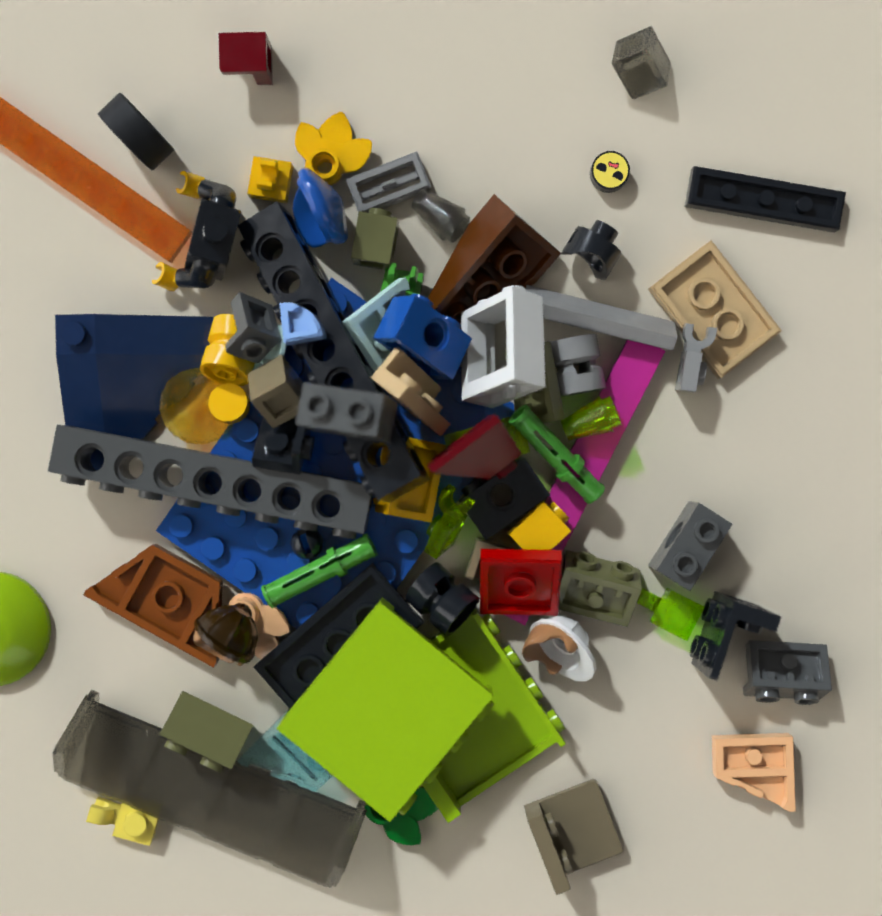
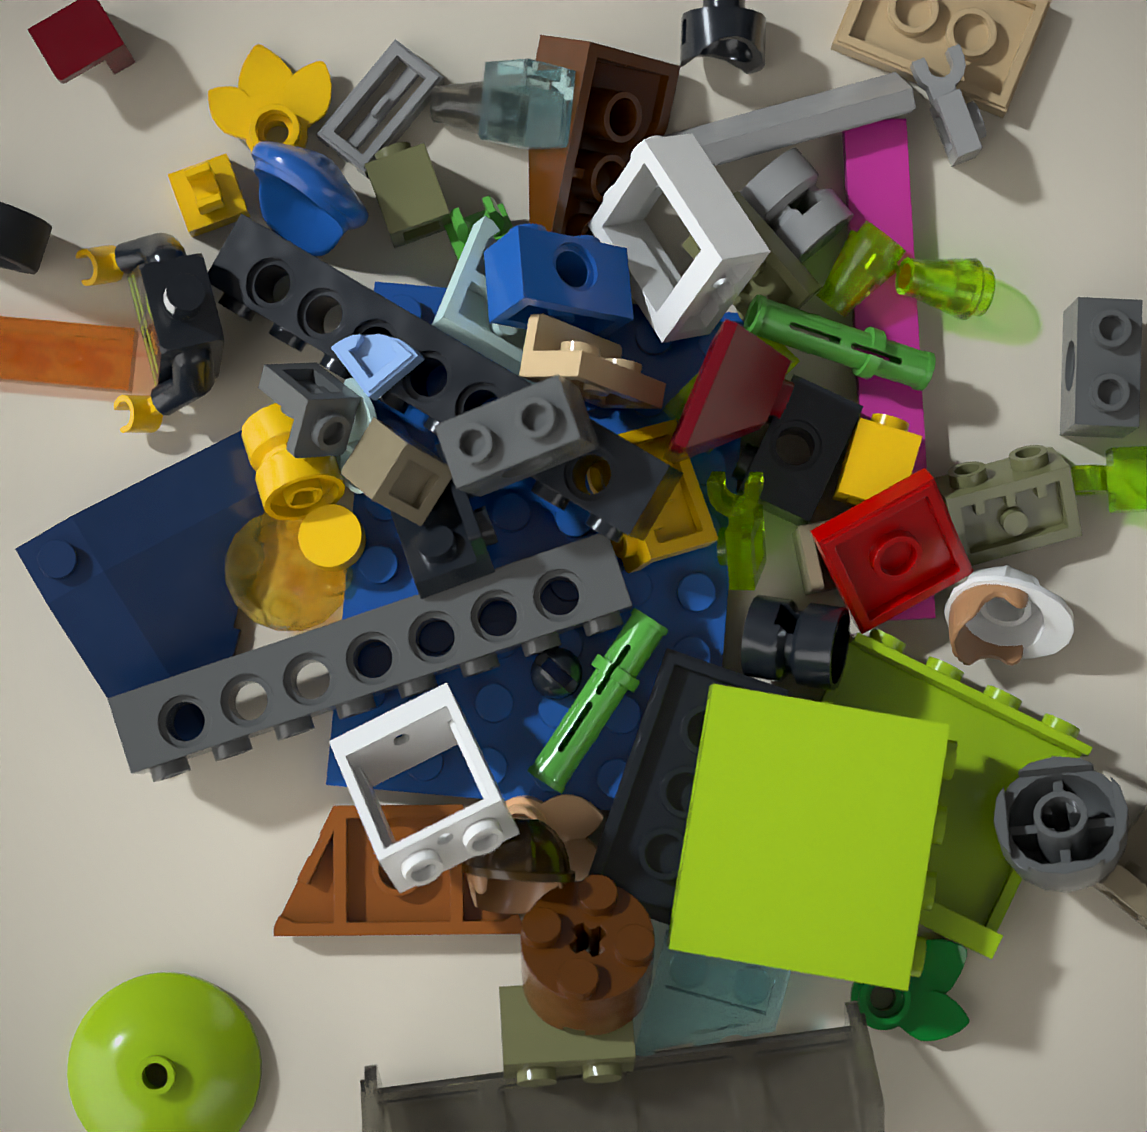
camera: 30 degrees left, 5 degrees down
none -> white window [329,683,520,893]
none -> clear light blue panel [478,58,576,150]
none -> reddish brown brick [521,875,655,1035]
none -> clear neon green cone [895,257,995,320]
none -> dark grey cylinder [994,756,1129,892]

